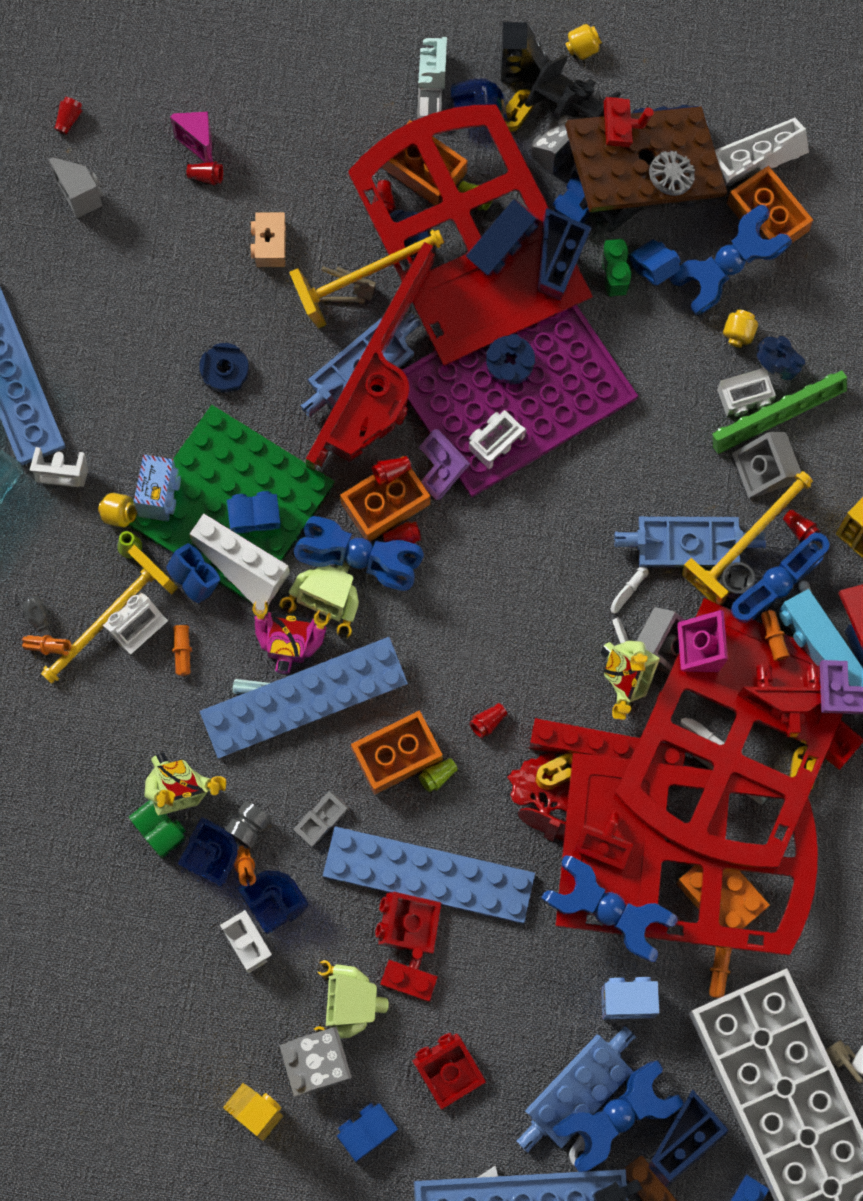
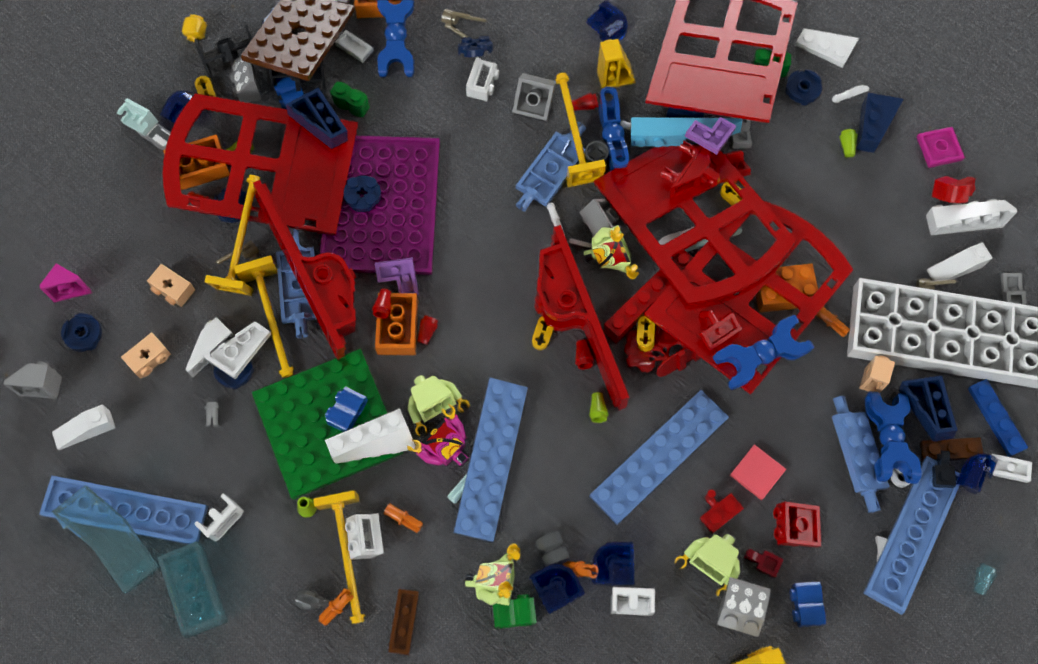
camera: 55 degrees left, 5 degrees down
yellow head [98,493,137,527] -> none
light blue brick [134,455,181,521] -> none
blue brick [166,543,220,603] -> none
red cone [186,161,223,185] -> none
light grey slope [293,791,350,847] -> none
blue piece [294,516,424,591] -> none
orange brick [351,710,443,795] -> none
red plate [375,892,442,954] -> none
dark blue wedge [466,199,541,276] -> none
white window [469,410,526,470] -> none
black wedge [500,22,548,84] -> none
light blue brick [601,977,659,1020] -> none
red plate [603,97,654,147] -> none
blue brick [628,239,681,285] -> none
light grey wheel [649,151,695,195] -> none
dark pink slope [677,610,728,672] -> none
bright green plate [712,371,847,454] -> none
yellow head [723,310,758,348] -> none
orange axle [761,610,790,661] -> none
none -> white slope [52,404,115,450]
none -> dark blue plate [61,313,102,352]
none -> light nougat brick [121,332,171,379]
none -> white slope [185,317,235,378]
none -> white wing [203,321,271,379]
none -> light grey pin [204,402,220,427]
none -> yellow tile [234,255,294,378]
none -> white plate [335,30,374,63]
none -> reddish brown plate [388,589,419,656]
none -> dark tan plant [441,9,486,38]
none -> yellow beam [532,316,554,350]
none -> red piece [534,225,629,410]
none -> coral tile [730,444,786,501]
none -> dark red plate [743,549,784,579]
none -> light nougat brick [859,356,895,393]

